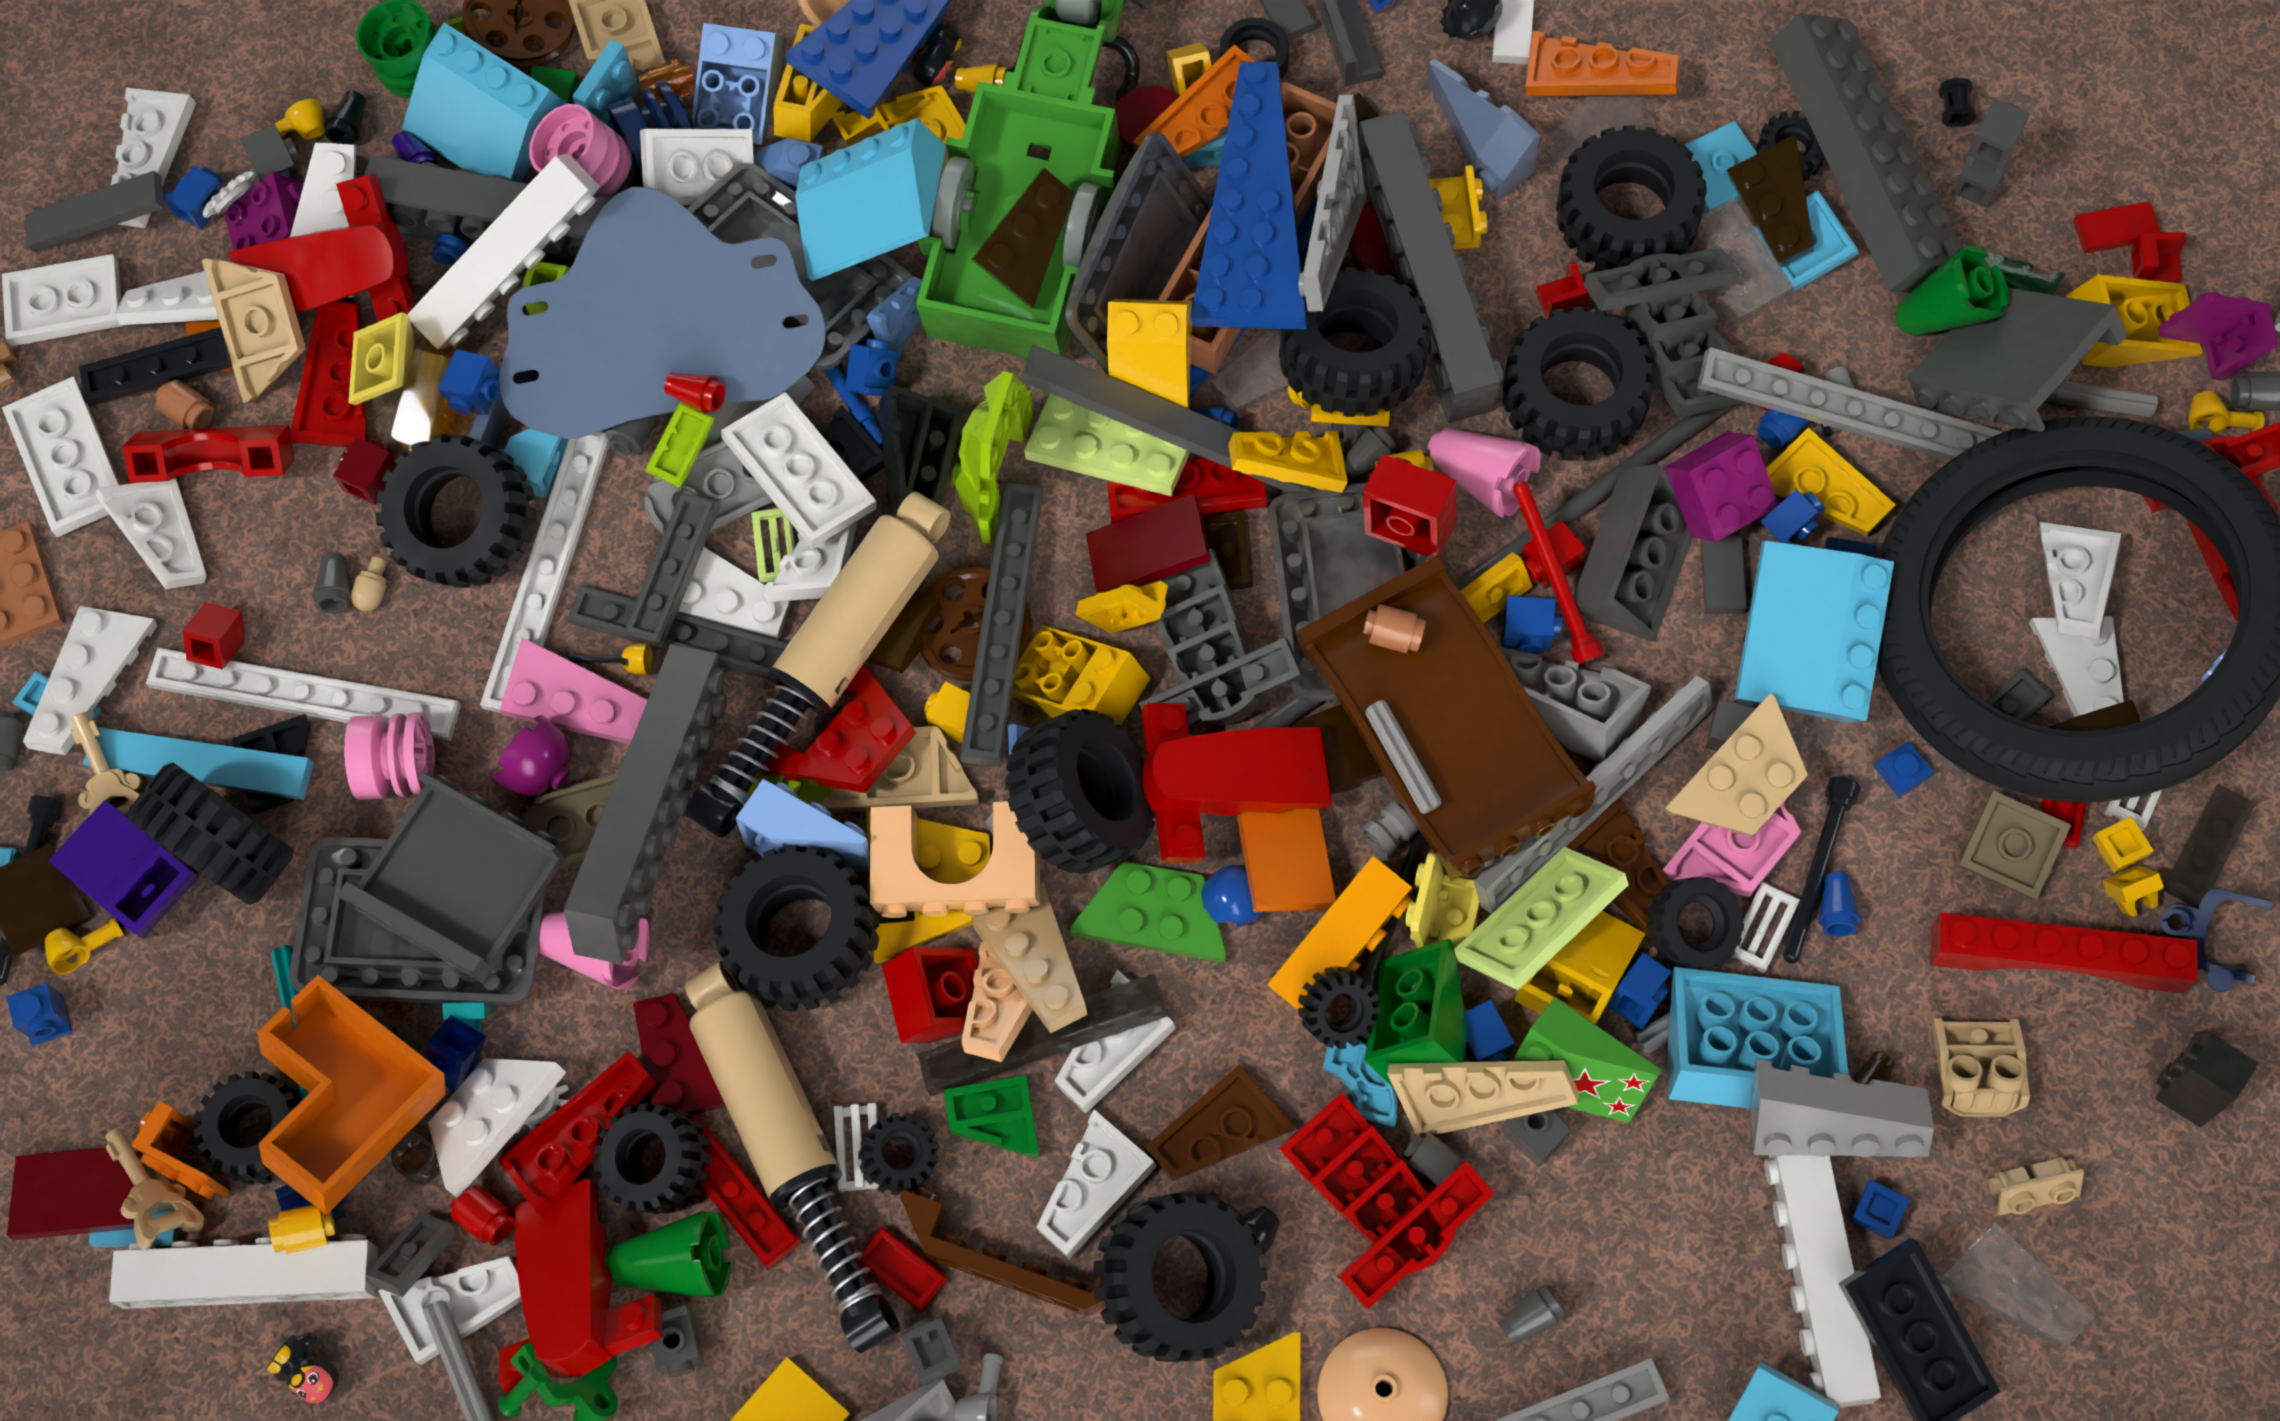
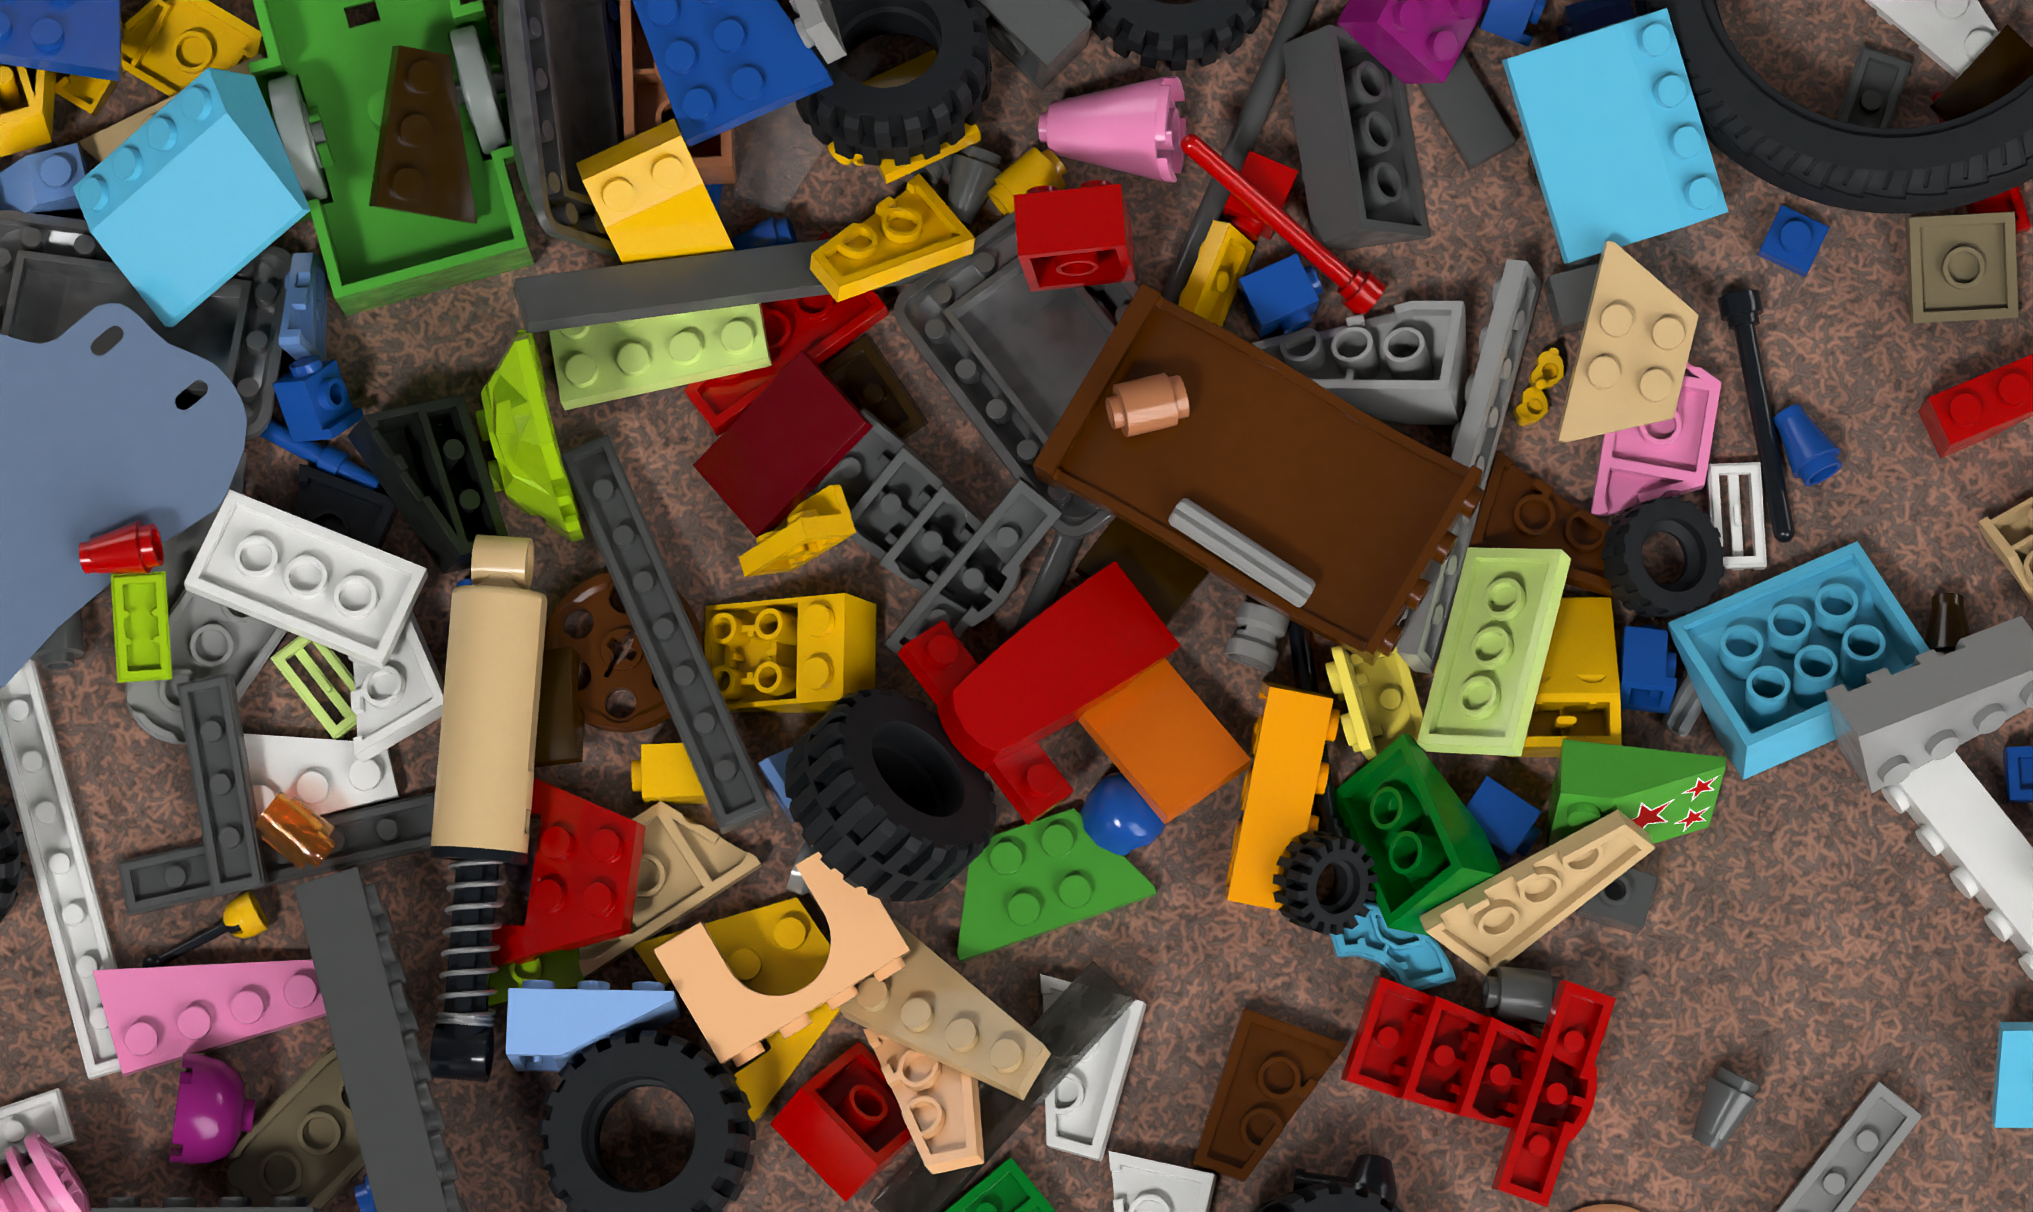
camera: 35 degrees left, 10 degrees up
none -> clear orange brick [254,792,337,870]
none -> yellow piece [1513,348,1564,427]

